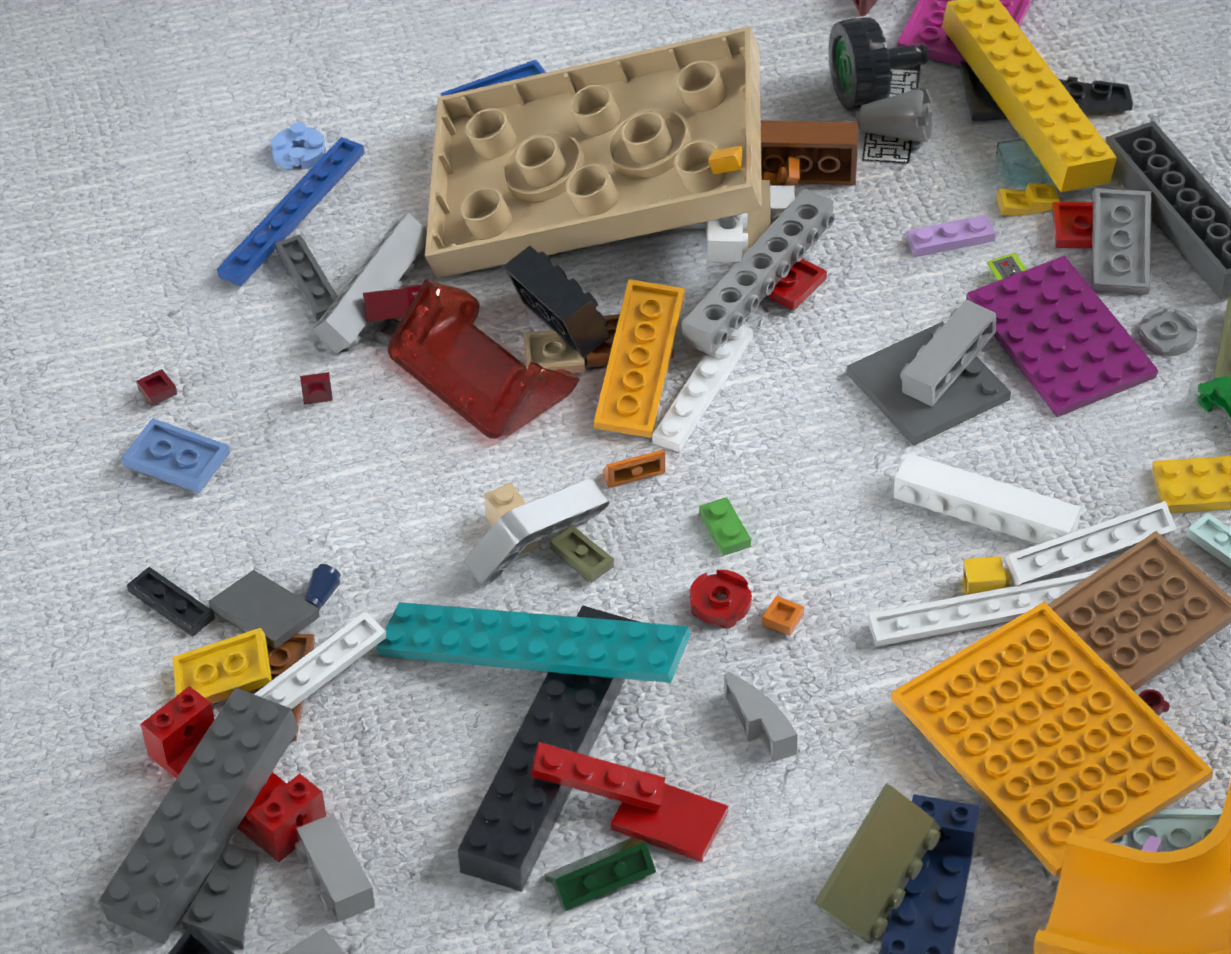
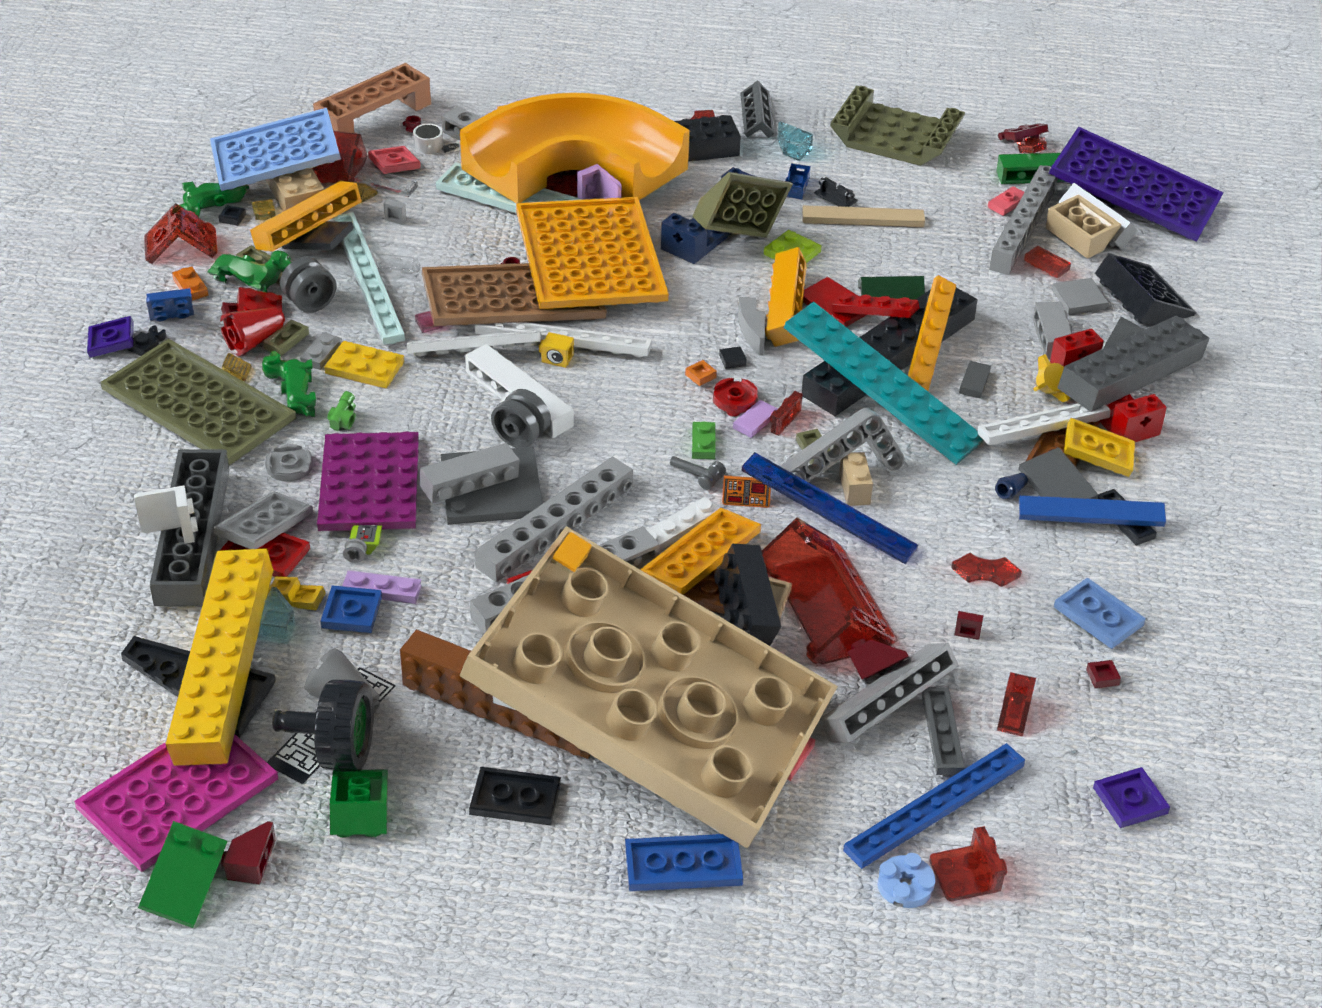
camera: 160 degrees left, 5 degrees down
none -> white bracket [134,486,198,544]
none -> blue plate [320,585,382,633]
none -> bright green plate [327,391,356,431]
none -> green slope [329,769,388,838]
none -> light grey bush [343,538,367,563]
none -> light grey brick [475,456,633,582]
none -> dark grey wheel [491,389,551,448]
none -> dark grey piece [670,456,726,490]
none -> black tile [719,346,747,369]
none -> lavender tile [733,400,778,438]
none -> clear blue tile [741,452,919,565]
none -> lime plate [763,229,822,263]
none -> light orange brick [765,247,807,347]
none -> clear red plate [770,391,803,436]
none -> light orange plate [908,275,956,391]
none -> clear red bracket [929,826,1007,902]
none -> clear red tile [951,552,1022,587]
none -> dark grey tile [959,361,991,398]
none -> clear red slope [997,672,1036,737]
none -> blue tile [1019,495,1166,527]
none -> yellow piece [1033,354,1070,402]
none -> dark purple plate [1093,767,1170,829]

